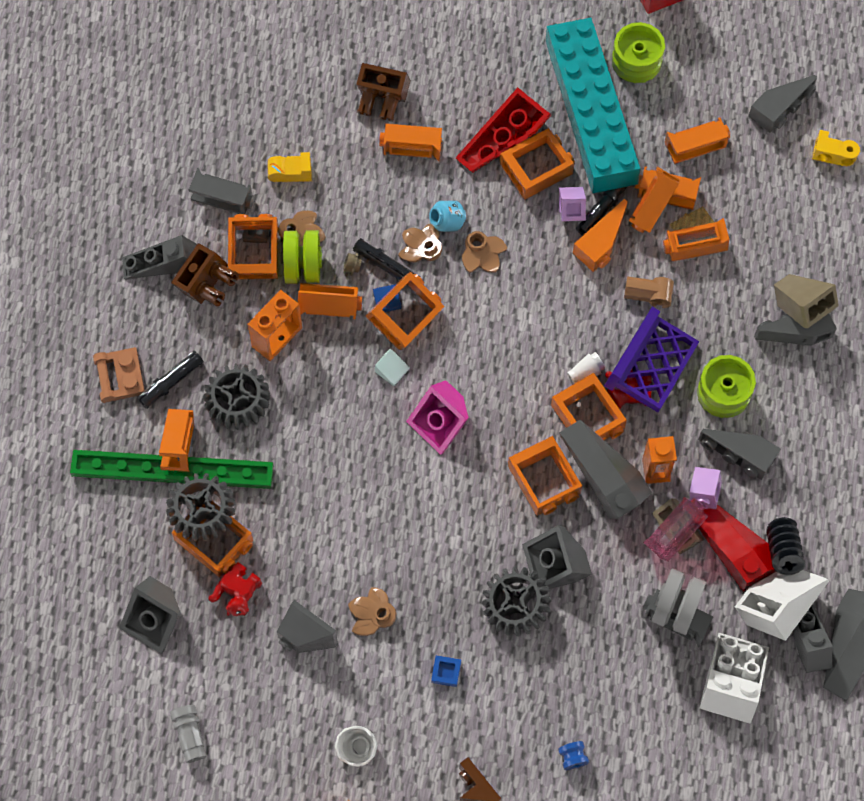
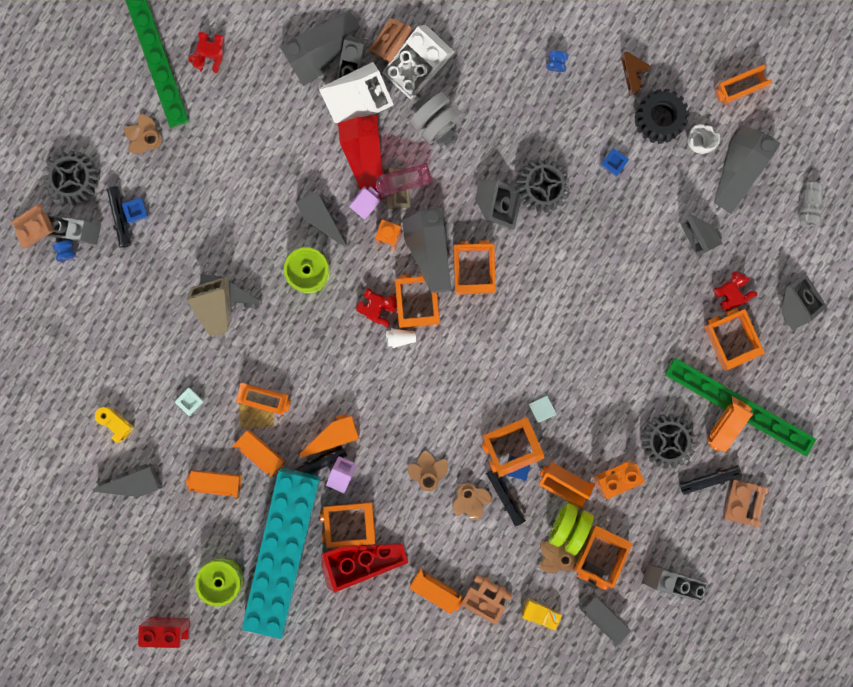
camera: 150 degrees left, 20 degrees up
dark grey gear [166,473,236,542] -> none
reddish brown brick [171,243,239,306] -> none
dark tan plate [343,253,362,276] -> none
medium nougat plate [348,587,397,636] -> none
reddish brown brick [356,63,411,122] -> none
dark pink slope [406,380,469,455] -> none
medium azure head [429,200,466,232] -> none
dark purple fence [604,307,699,412] -> none
medium nougat piece [624,276,674,308] -> none
orange window [629,167,680,233] -> none
black piece [766,517,805,575] -> none
none -> light aqua plate [175,388,204,416]
none -> nougat plate [368,18,413,63]
none -> nougat plate [462,574,513,625]
none -> black tyre [635,89,689,144]
none -> dark grey wedge [714,126,781,214]

